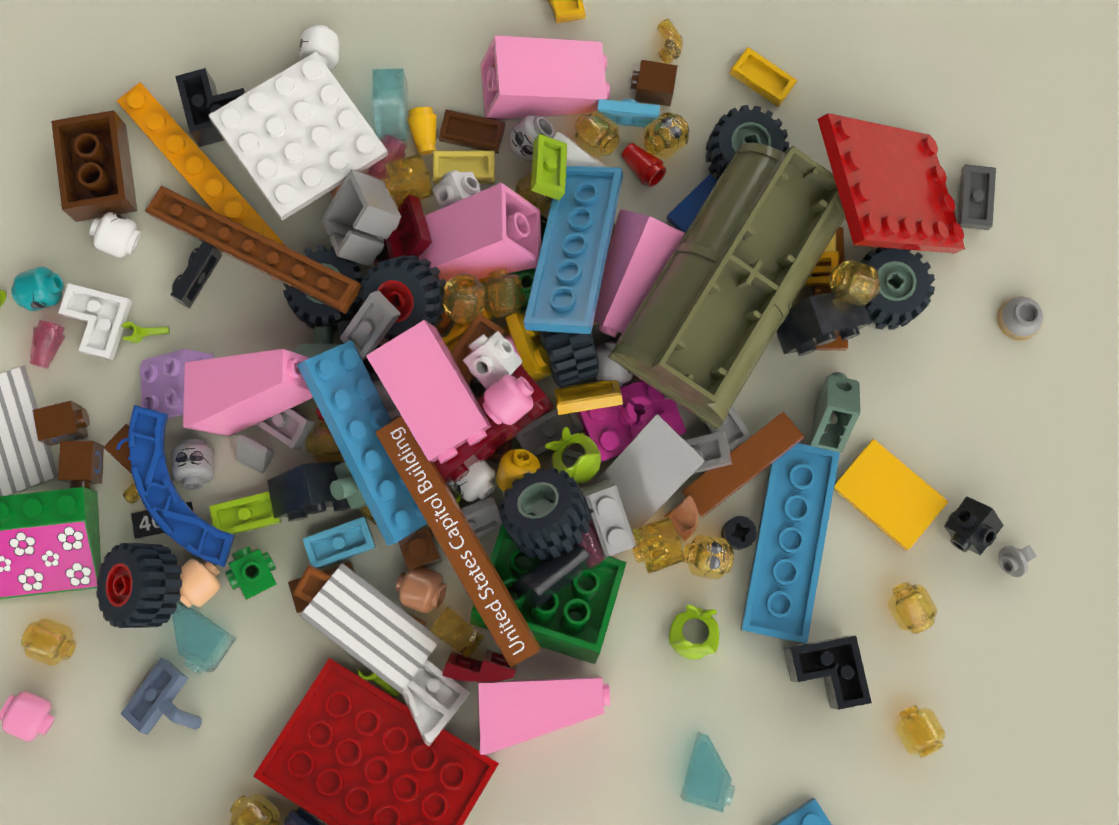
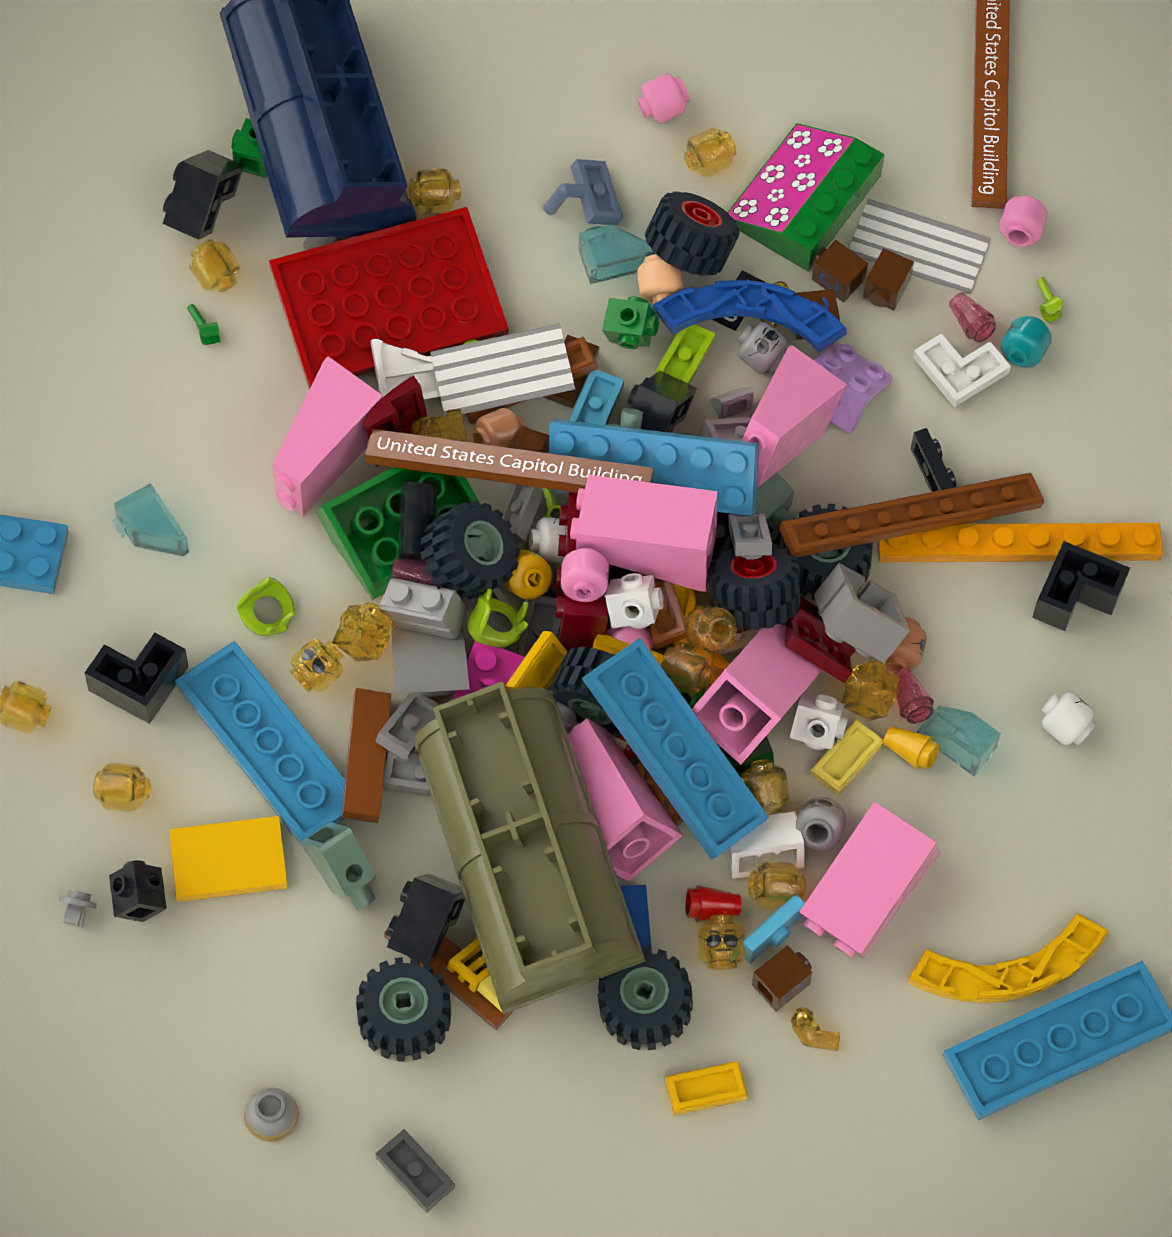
camera: 130 degrees right, 15 degrees down
reddish brown brick [51,110,138,222] -> none
white head [89,212,141,258] -> none
lime hand [121,322,170,344] -> none
white plate [209,52,388,221] -> none
reddish brown tile [439,109,505,154] -> none
lime plate [531,134,567,200] -> none
nougat tile [664,495,698,541] -> none
black wheel [721,516,757,550] -> none
red plate [817,113,965,254] -> none
clear yellow head [829,259,880,306] -> none

